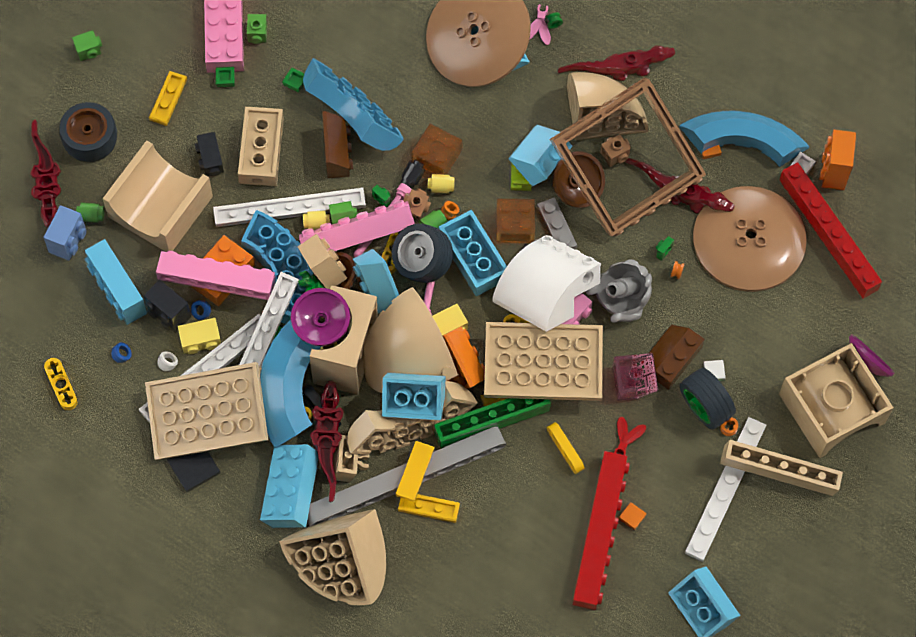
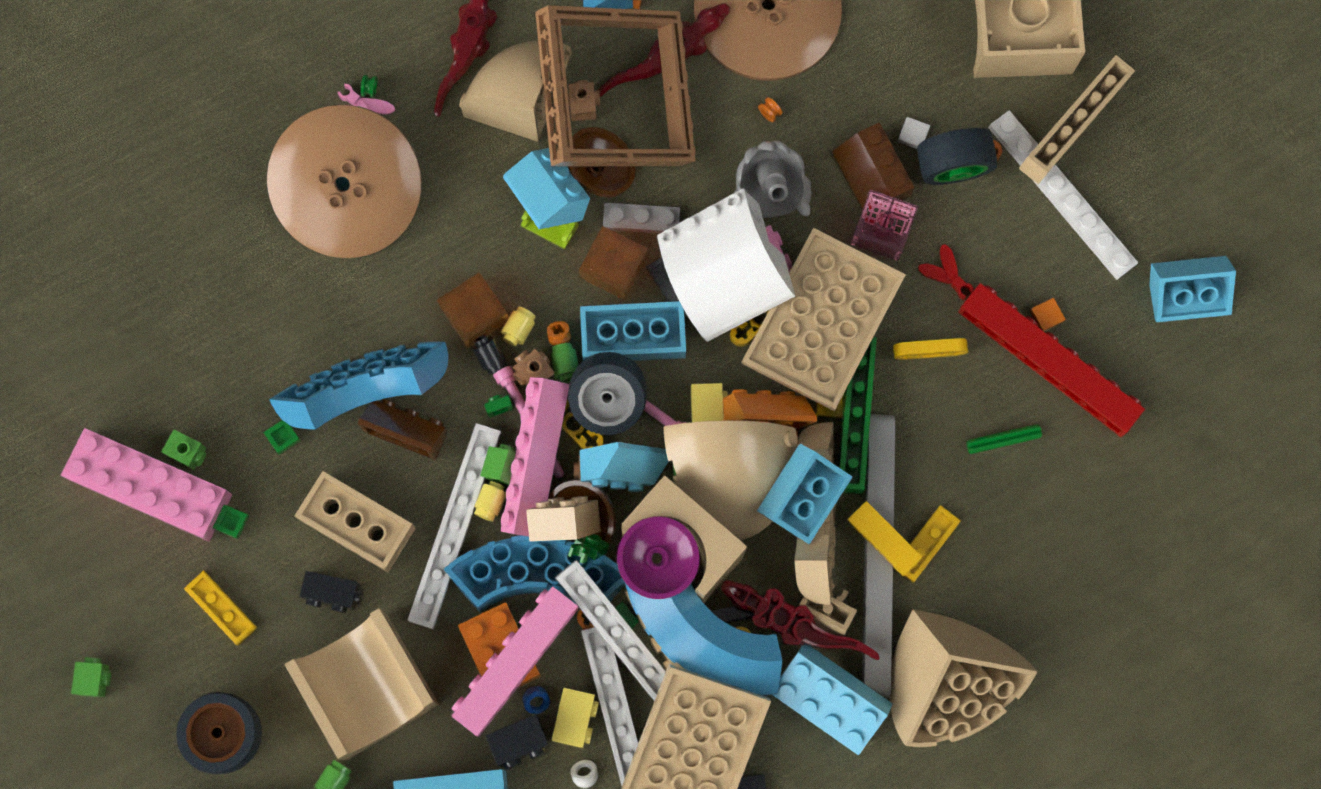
camera: 65 degrees left, 10 degrees up
green plate [656,236,674,261] -> none
none -> green axle [966,424,1042,454]

